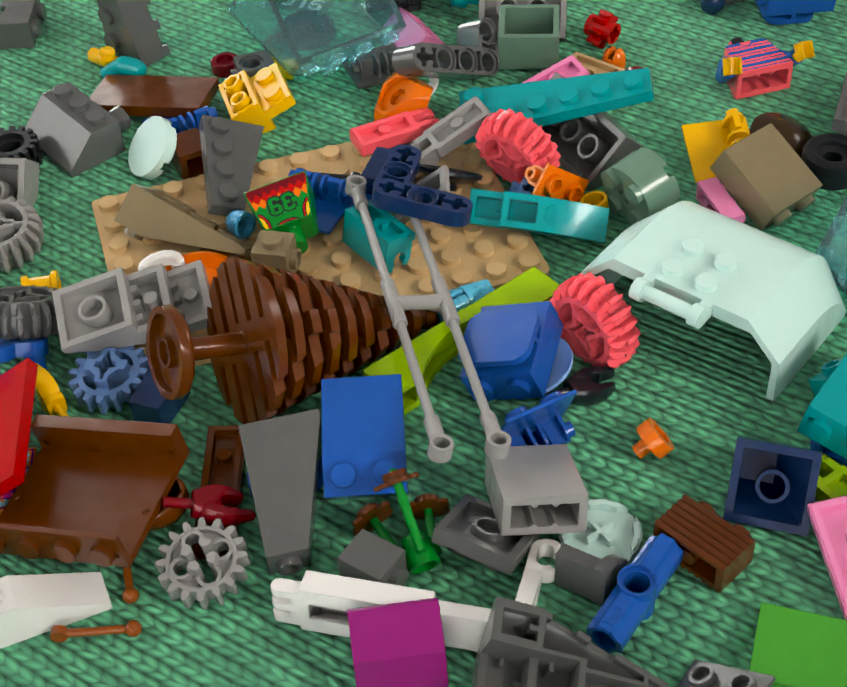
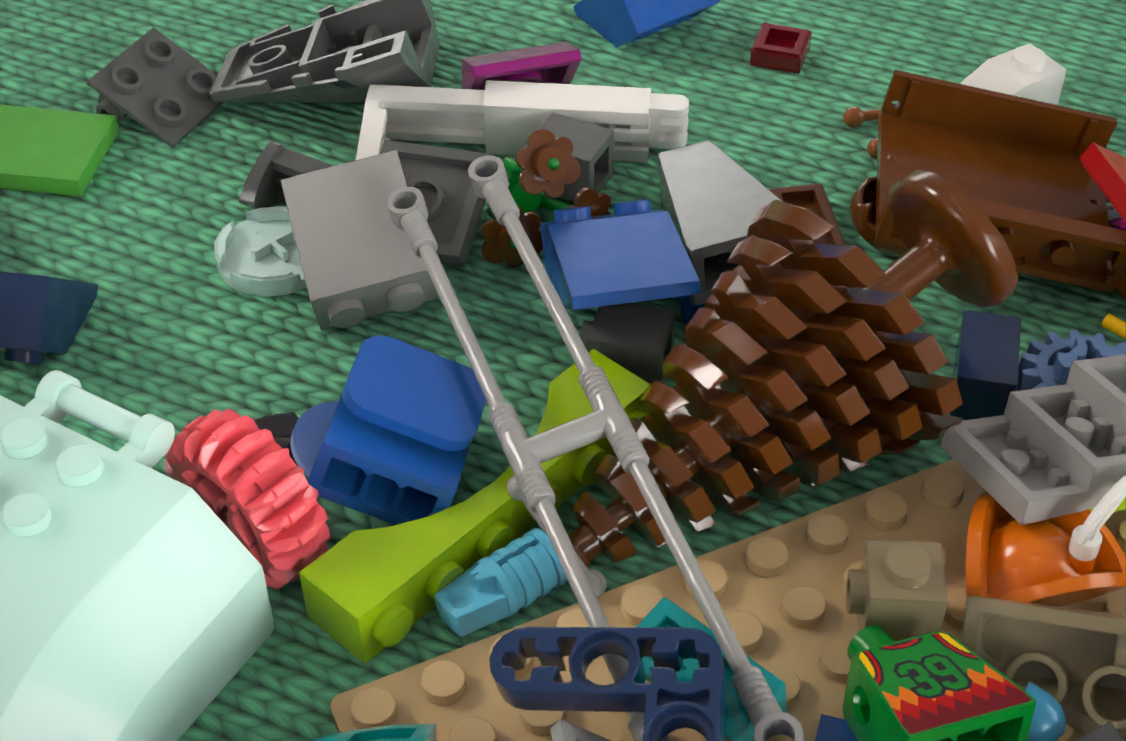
camera: 170 degrees right, 0 degrees up
light grey gear [155,517,251,610] -> none
dark red hand [162,484,256,526] -> none
blue hinge [501,389,577,446] -> none
blue piece [586,533,684,654] -> none
orange tile [632,417,675,459] -> none
reddish brown brick [653,494,756,592] -> none

